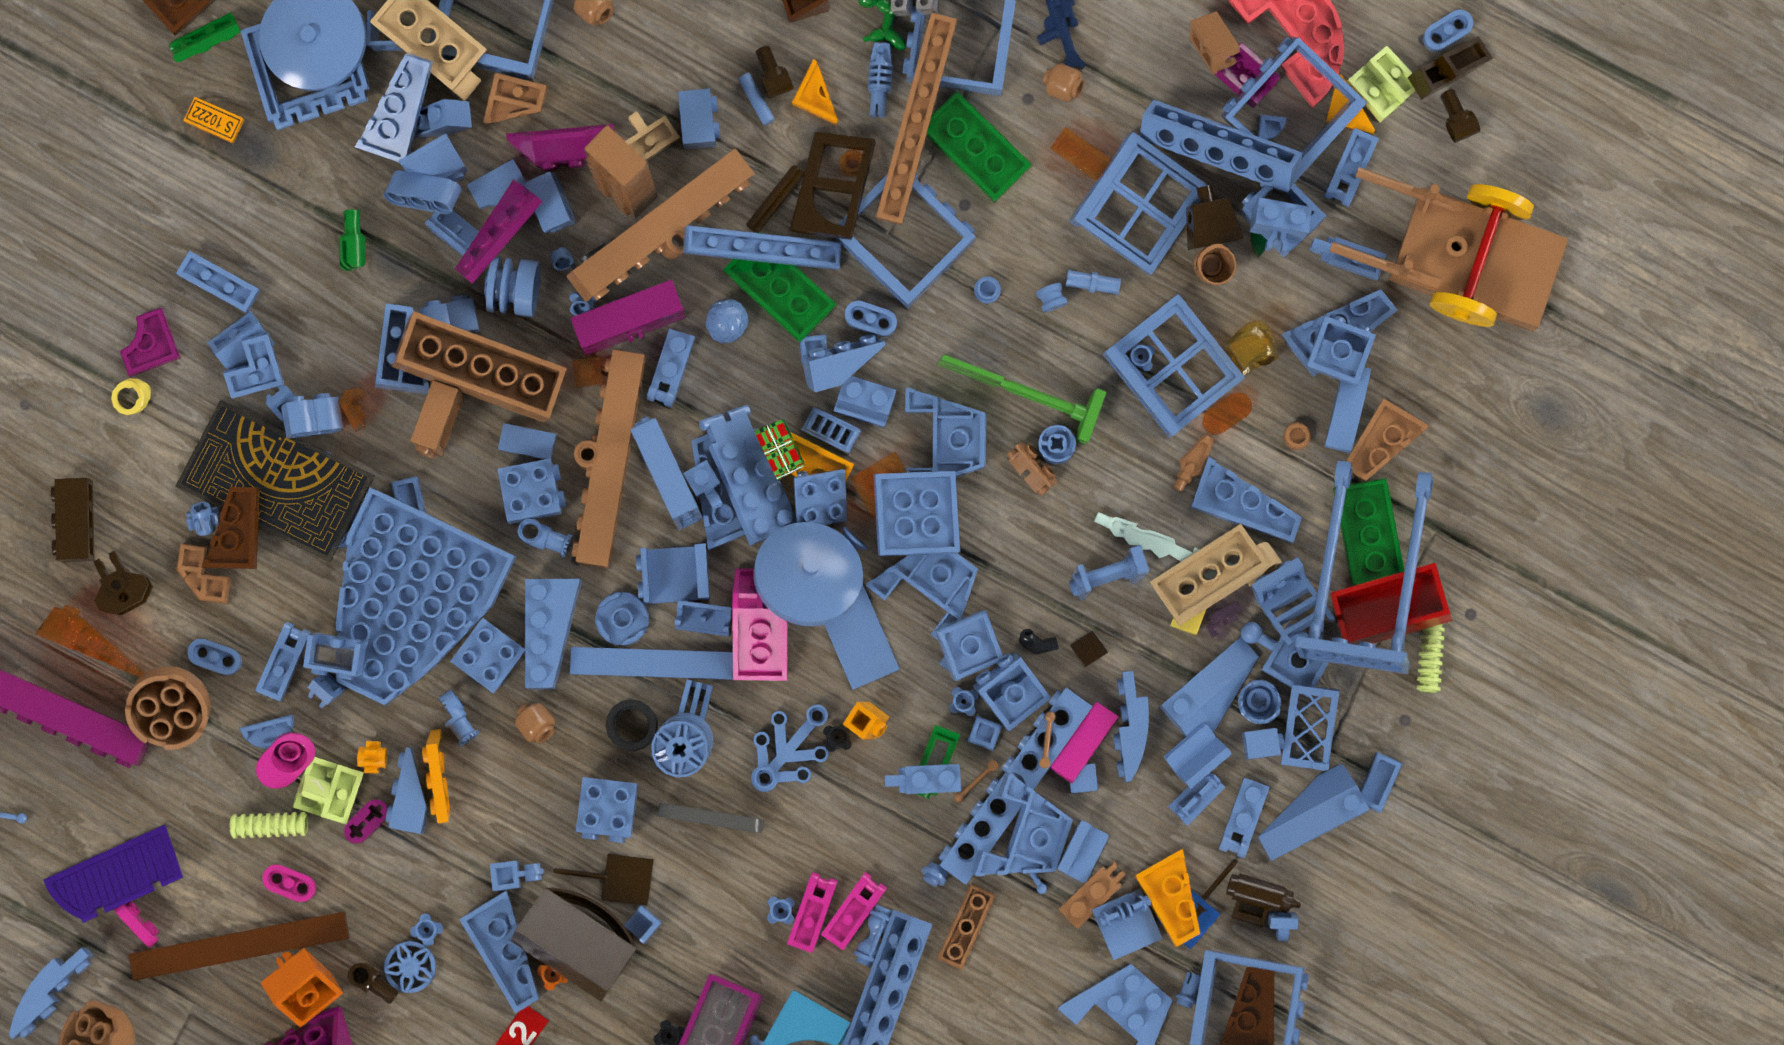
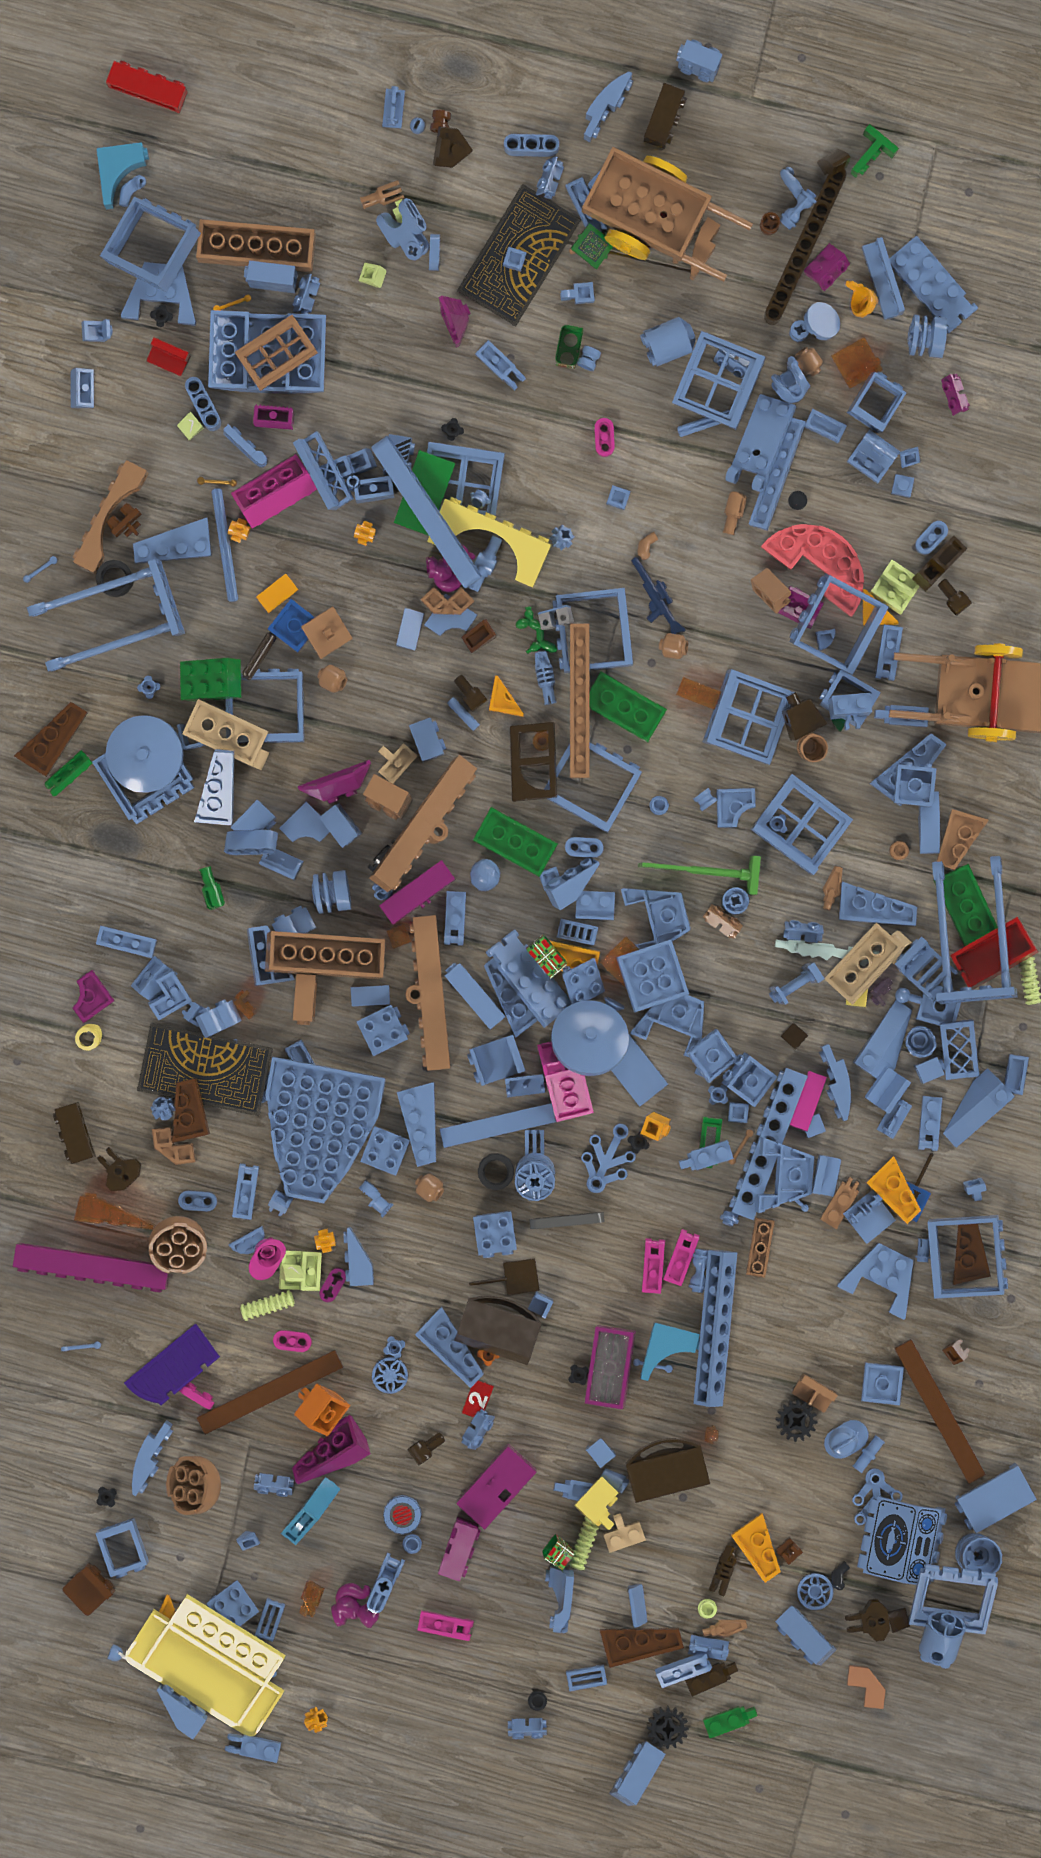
camera: 10 degrees left, 5 degrees up
light orange tile [183,97,245,144] -> none
medium blue window [303,632,369,680] -> none
dark brown axle [348,963,399,1004] -> none
medium blue slope [414,99,472,138] -> none
light orange wing [422,729,450,823] -> none
magenta wing [455,179,543,284] -> none
medium nougat wing [483,73,548,124] -> none
medium blue plate [490,861,544,891] -> none
medium blue connector [518,519,573,557] -> none
medium blue hinge [551,247,574,271] -> none
medium blue tile [595,592,649,646] -> none
medium blue tile [683,225,841,270] -> none
medium blue plate [683,460,723,510] -> none
dark brown axle [746,165,804,233] -> none
medium blue plate [767,897,795,925] -> none
black arm [1019,629,1059,655] -> none
medium nougat hinge [1039,711,1056,768] -> none
medium blue pin [1065,269,1121,295] -> none
medium blue brick [1140,100,1302,192] -> none
clear orange tile [1202,393,1252,435] -> none
clear yellow piece [1225,320,1280,376] -> none
dark brown piece [1226,873,1301,928] -> none
none -> medium blue tile [716,788,756,828]
none -> medium blue hinge [783,920,824,943]

